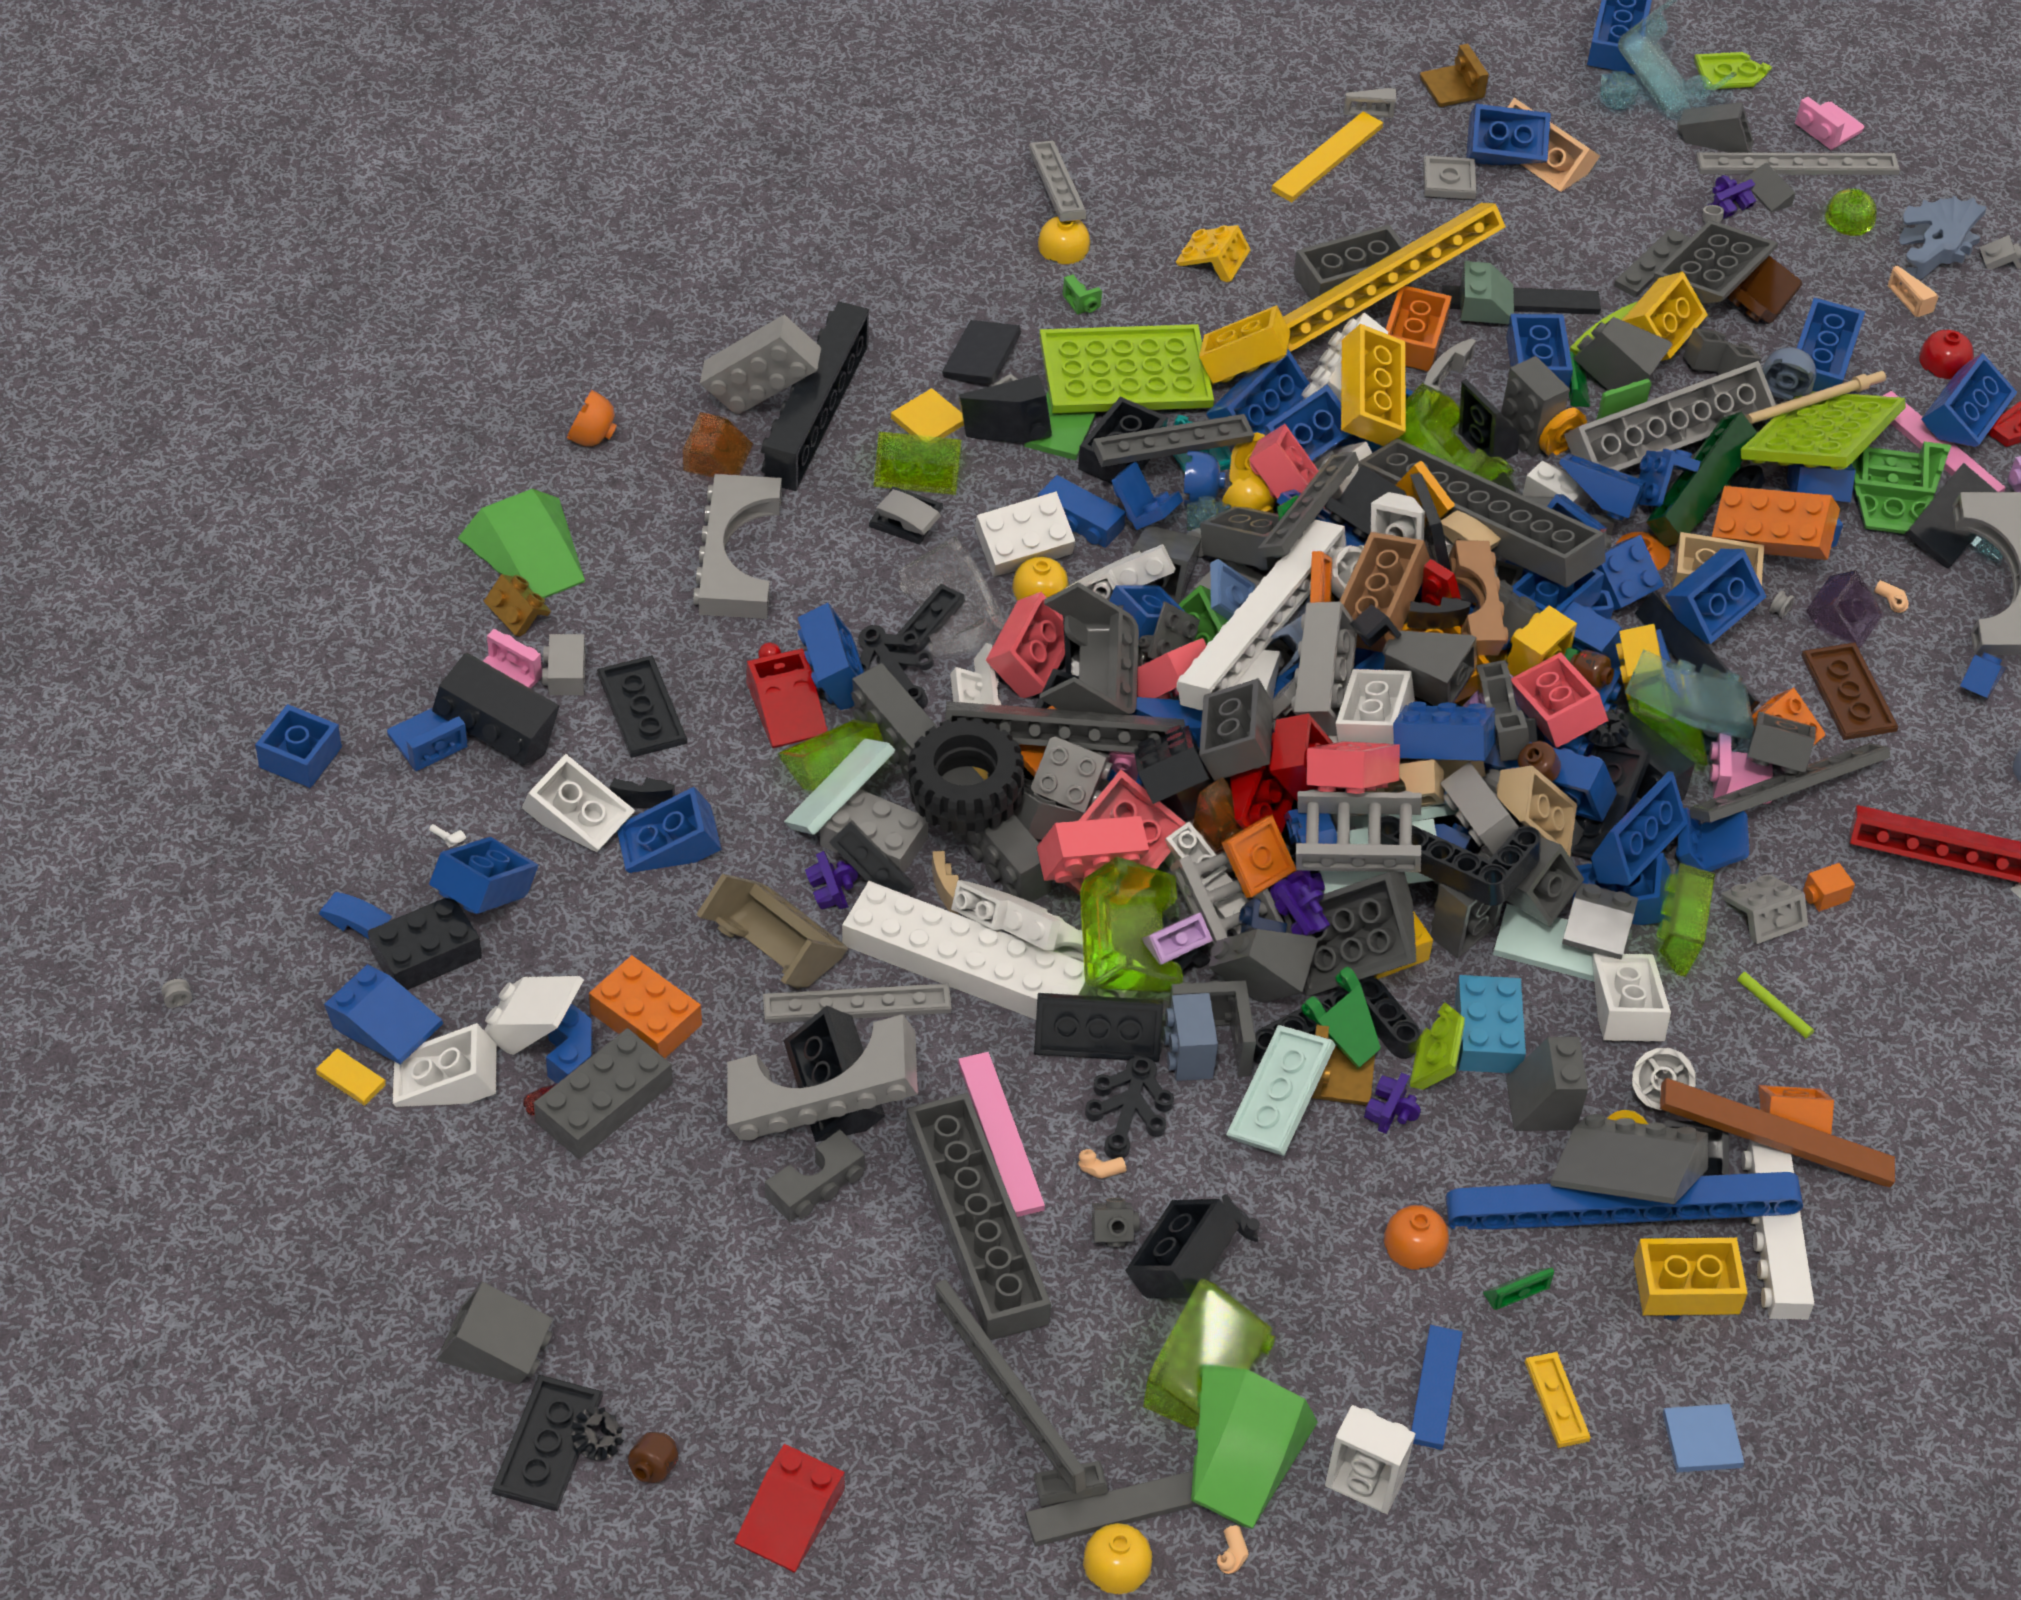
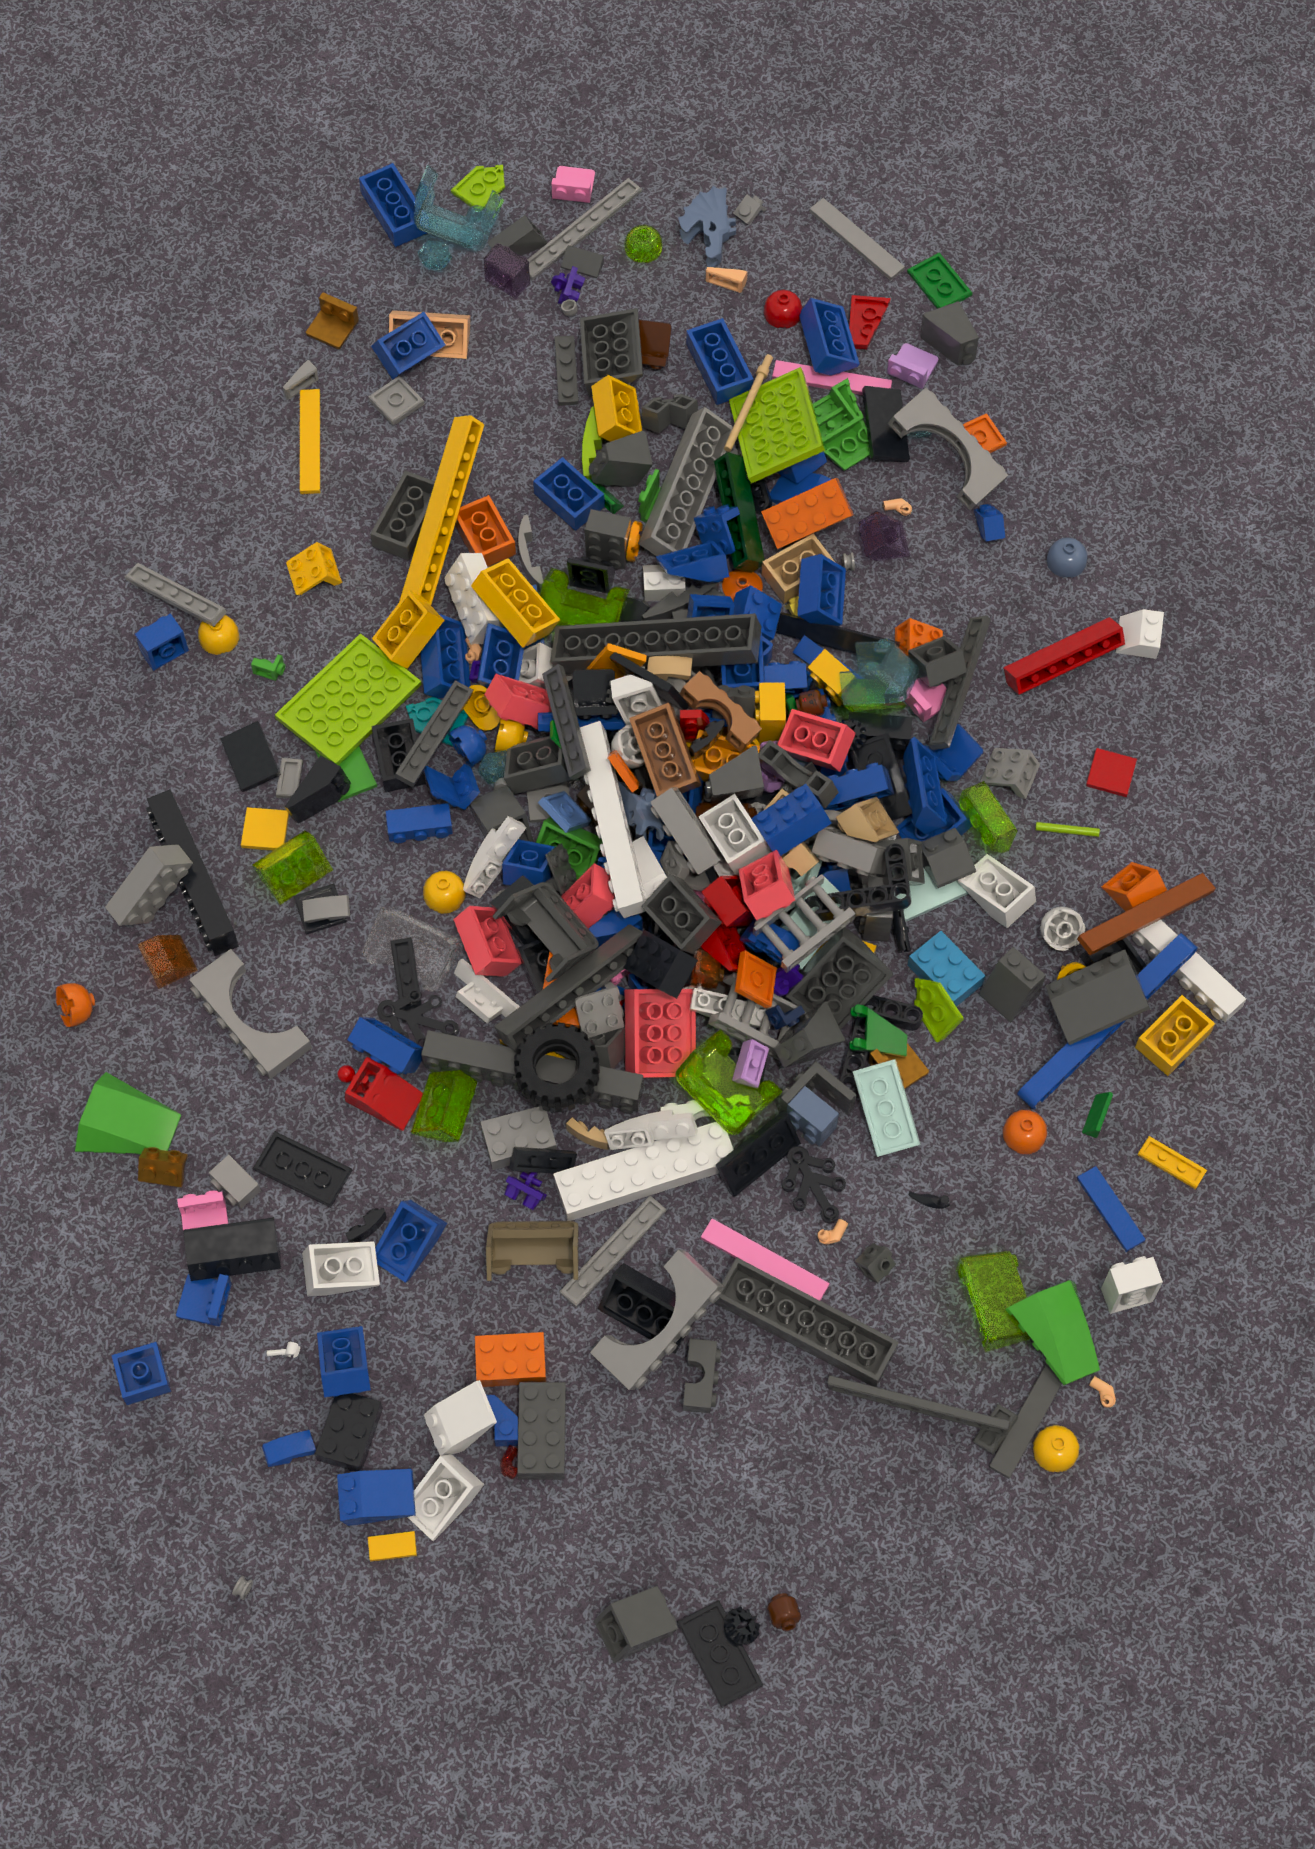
camera: 40 degrees left, 15 degrees up
red slope [734,1444,845,1573] -> none
light aqua tile [784,739,895,835] -> none
white brick [975,491,1075,577] -> none
coral brick [1037,816,1149,883] -> none
black brick [1125,1199,1239,1298] -> none
dark purple hips [1274,880,1330,936] -> none
black panel [1350,604,1402,647] -> none
dark purple hips [1364,1072,1421,1134] -> none
black tile [1441,285,1601,315] -> none
sand green slope [1460,261,1514,324] -> none
reddish brown head [1518,741,1561,782] -> none
medium blue tile [1663,1404,1744,1472] -> none
sand blue cylinder [1762,347,1817,400] -> none
reddish brown tile [1801,642,1899,741] -> none
orange brick [1803,863,1855,912] -> none
none -> blue brick [135,613,189,671]
none -> clear purple brick [483,243,530,299]
none -> black pin [892,909,911,953]
none -> red tile [1086,748,1137,797]

